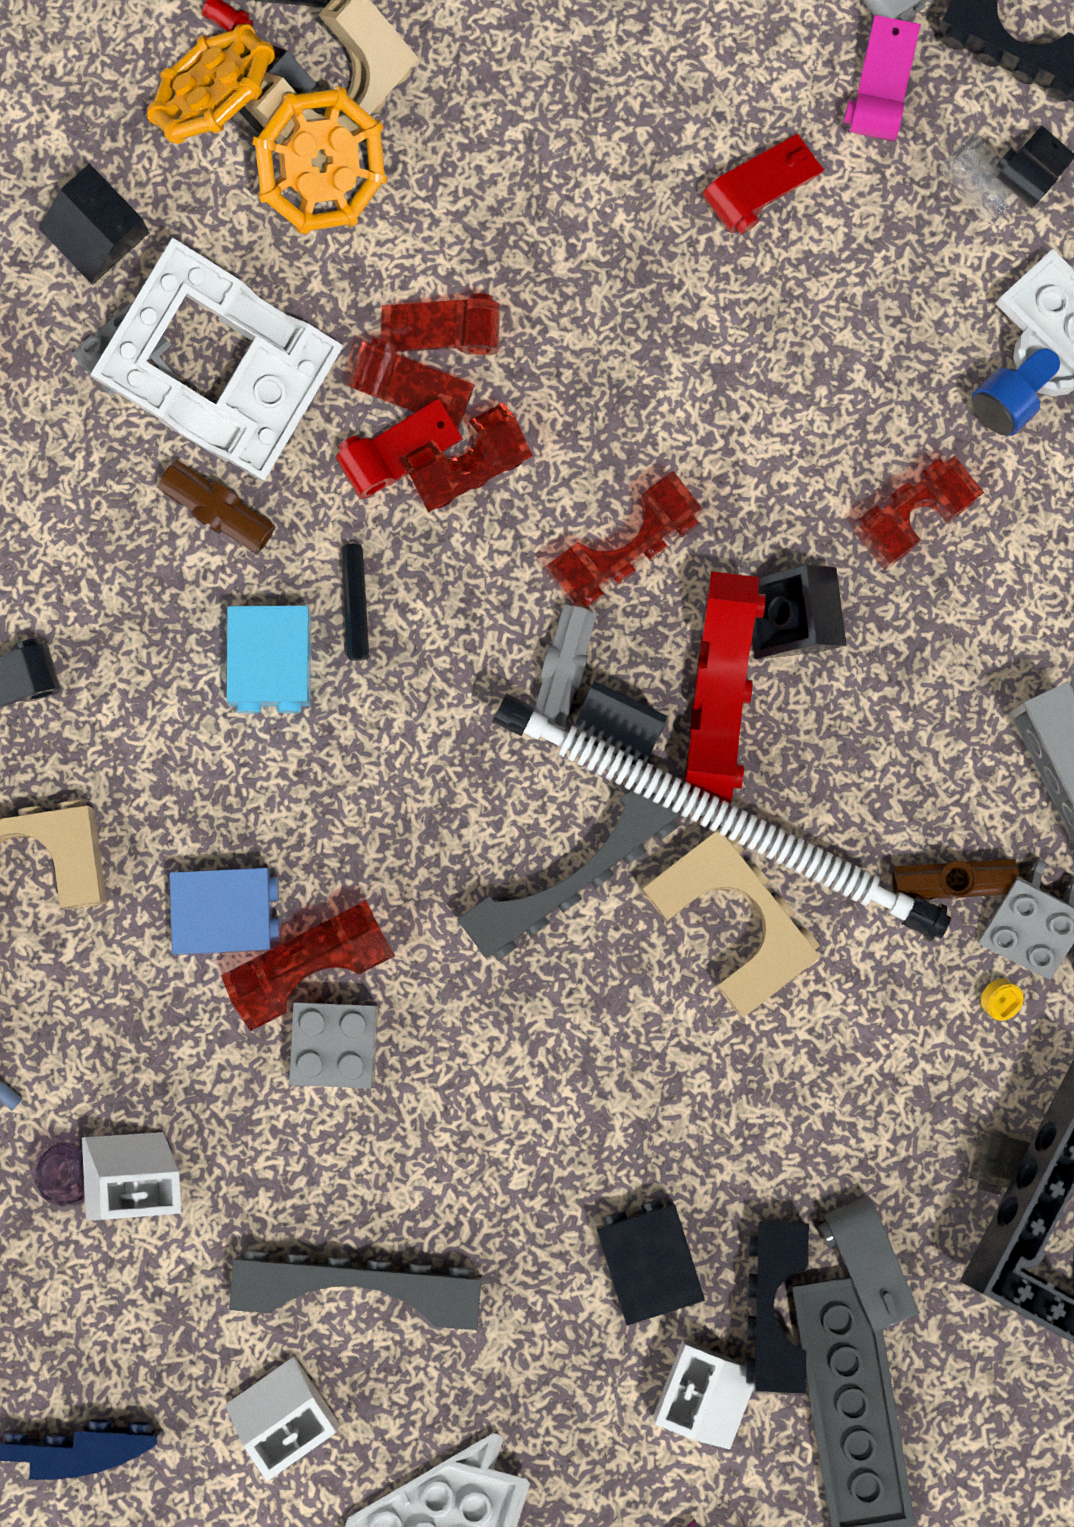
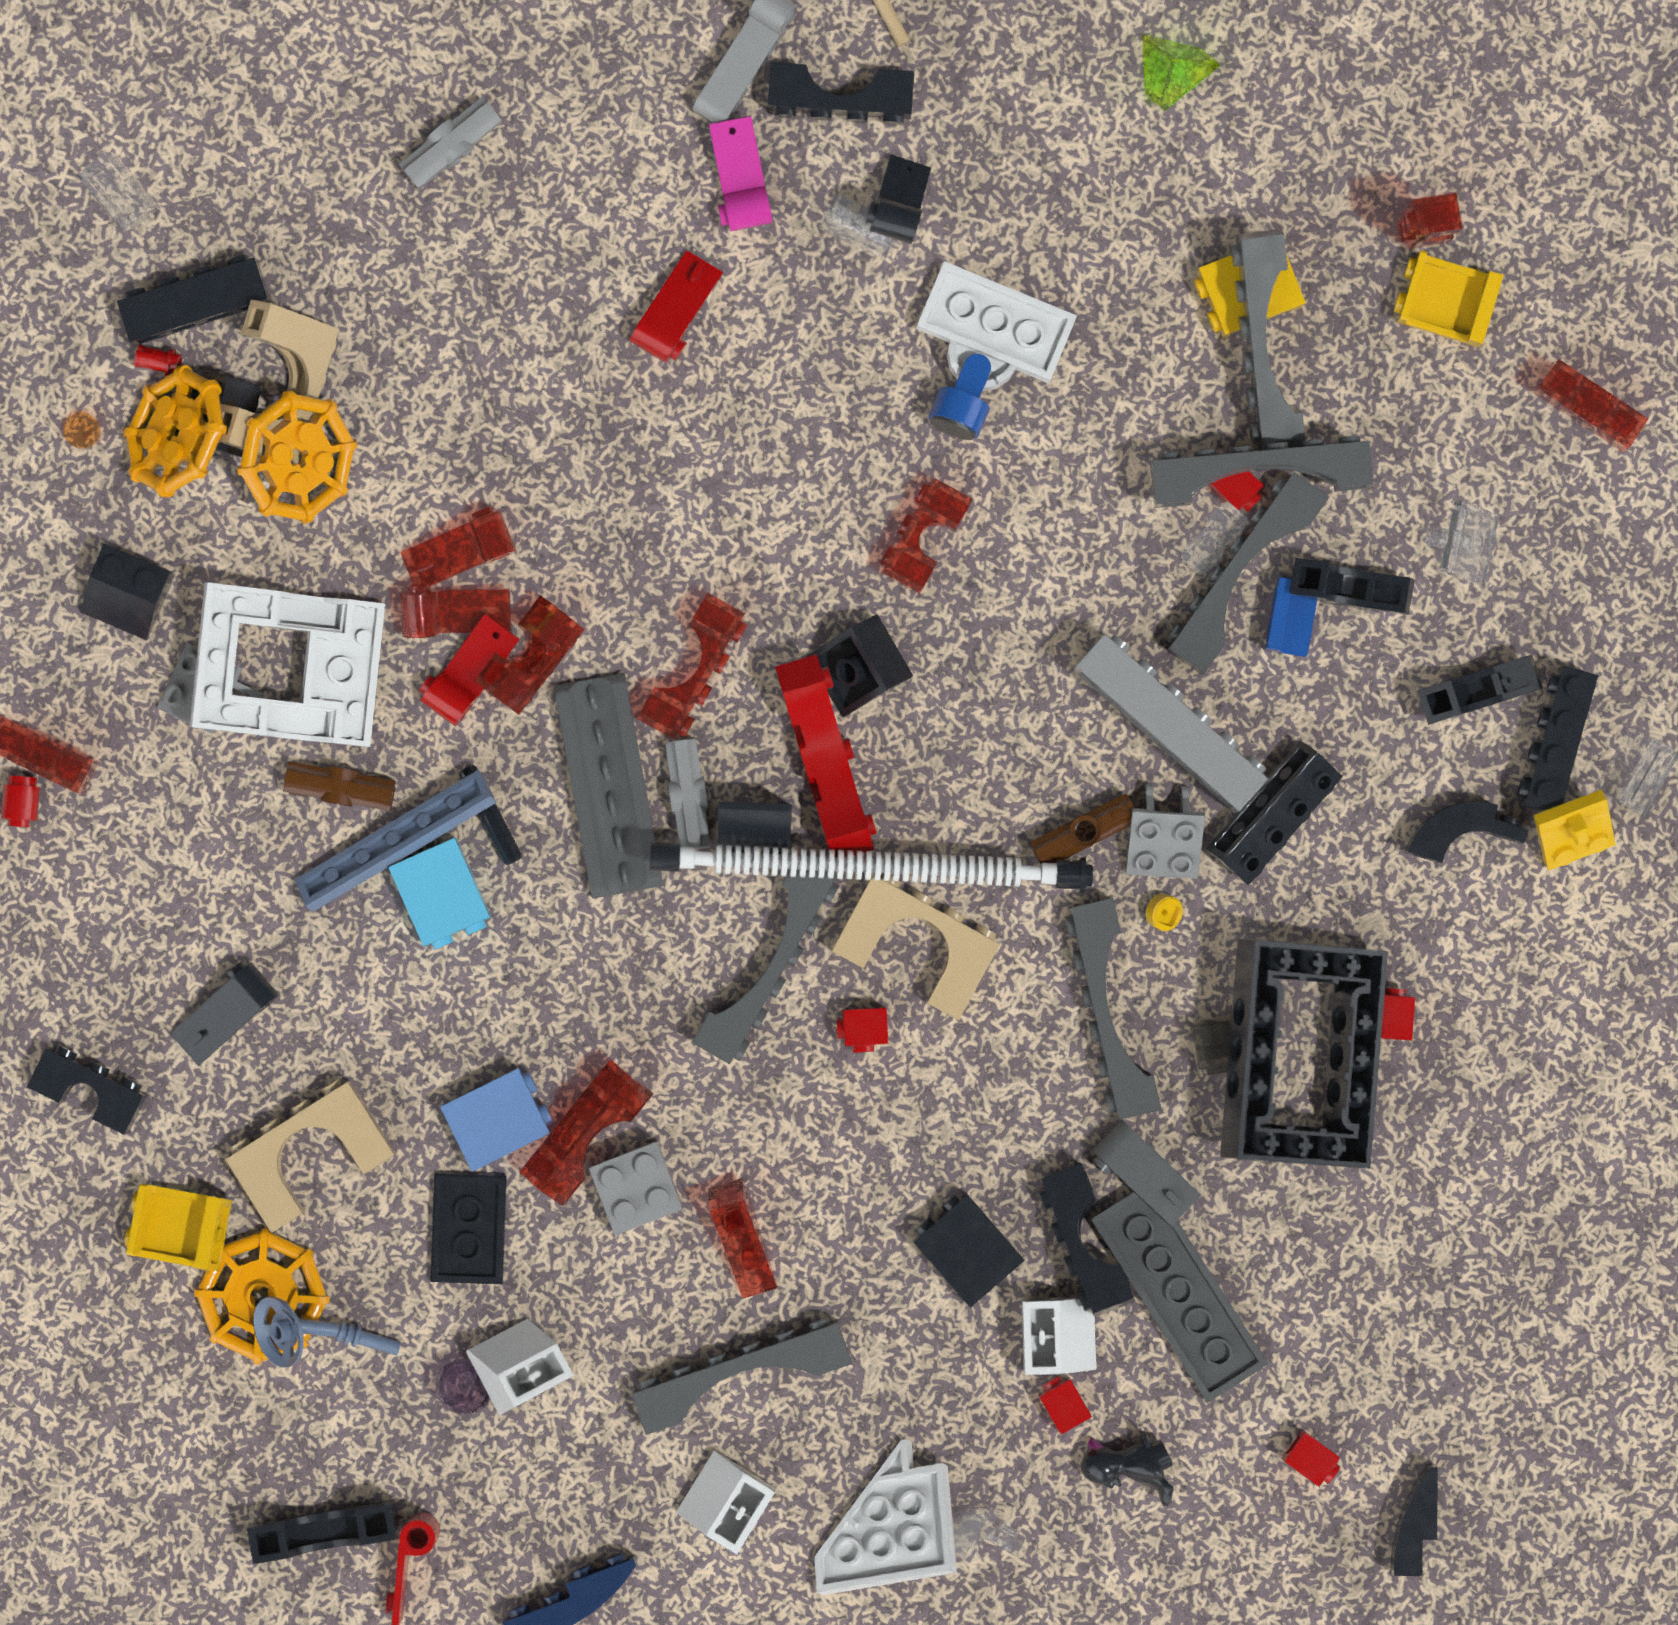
camera: 25 degrees left, 5 degrees up
none -> clear orange tile [64,413,101,449]
none -> sand blue plate [295,770,496,912]
none -> black tile [430,1173,507,1285]
none -> dark grey plate [554,673,664,899]
none -> clear red slope [708,1178,777,1299]
none -> red brick [836,1007,889,1053]
none -> red brick [1038,1375,1092,1435]
none -> dark grey arch [1064,898,1162,1120]

